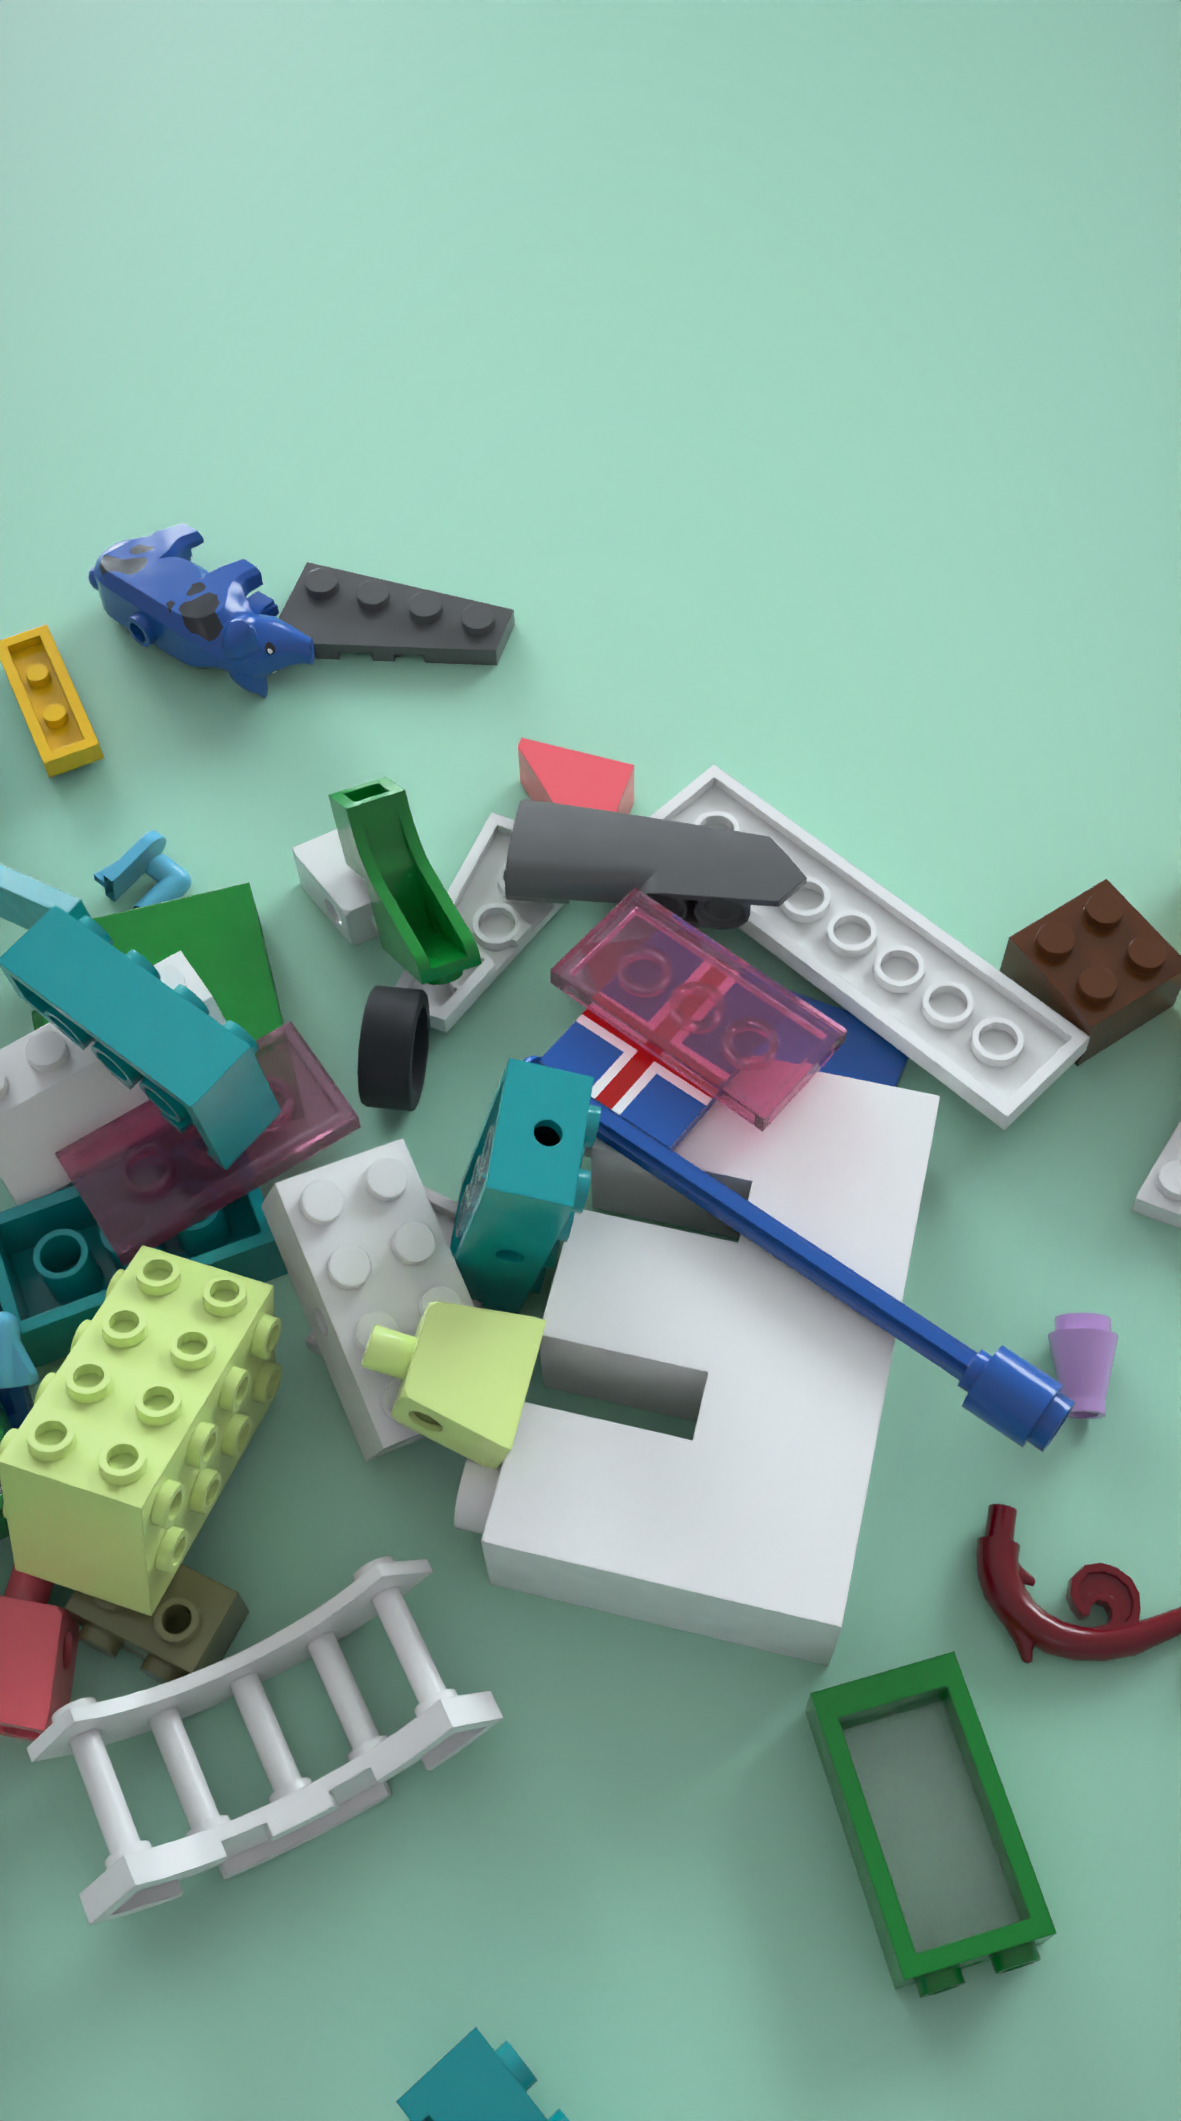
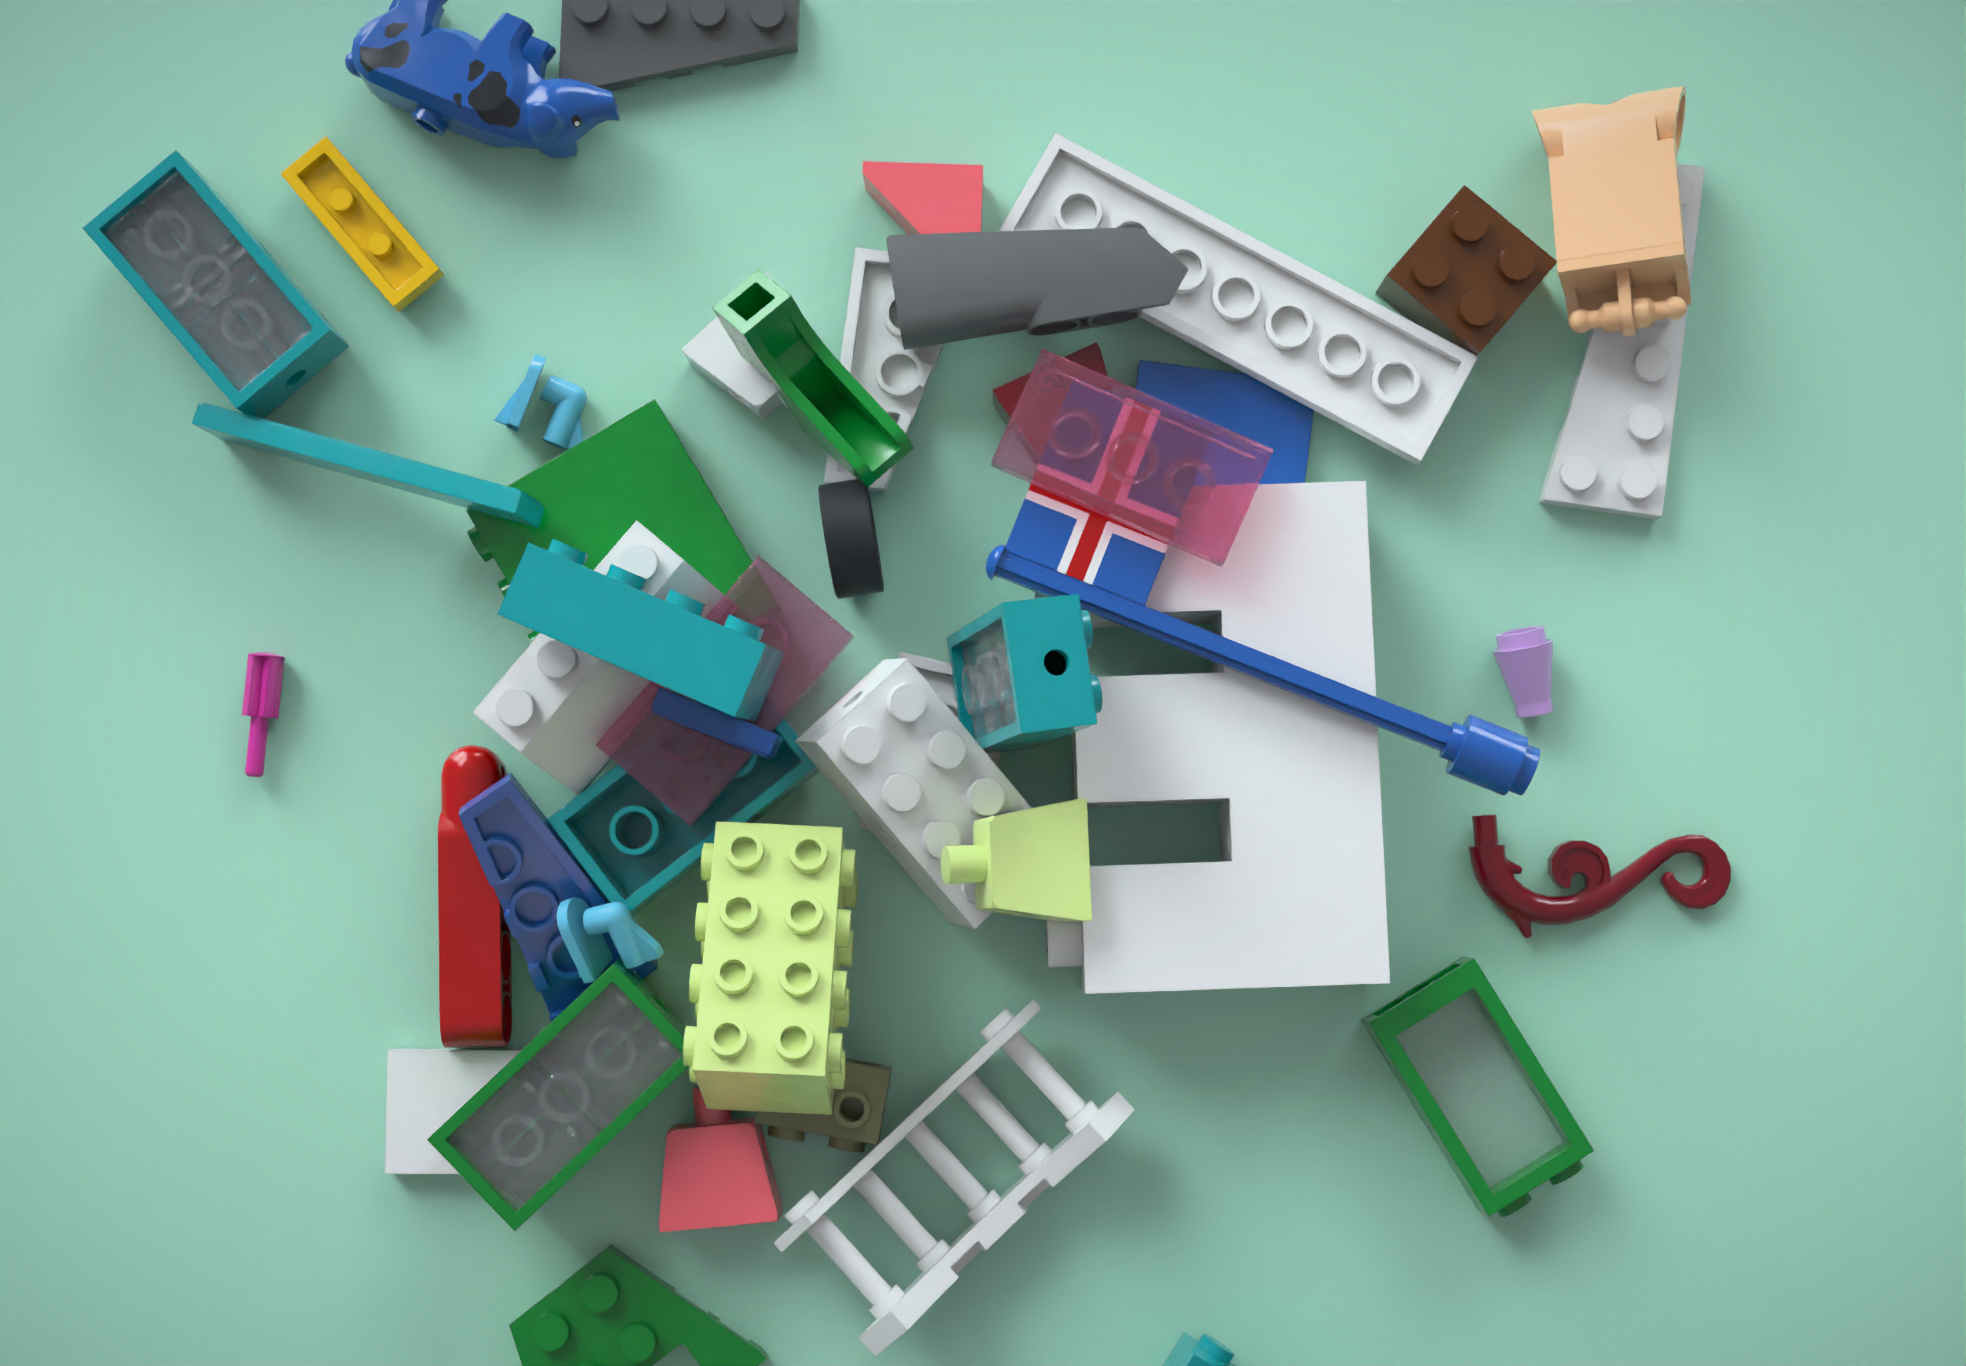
camera: 15 degrees left, 25 degrees up
none -> blue tile [651,687,783,760]

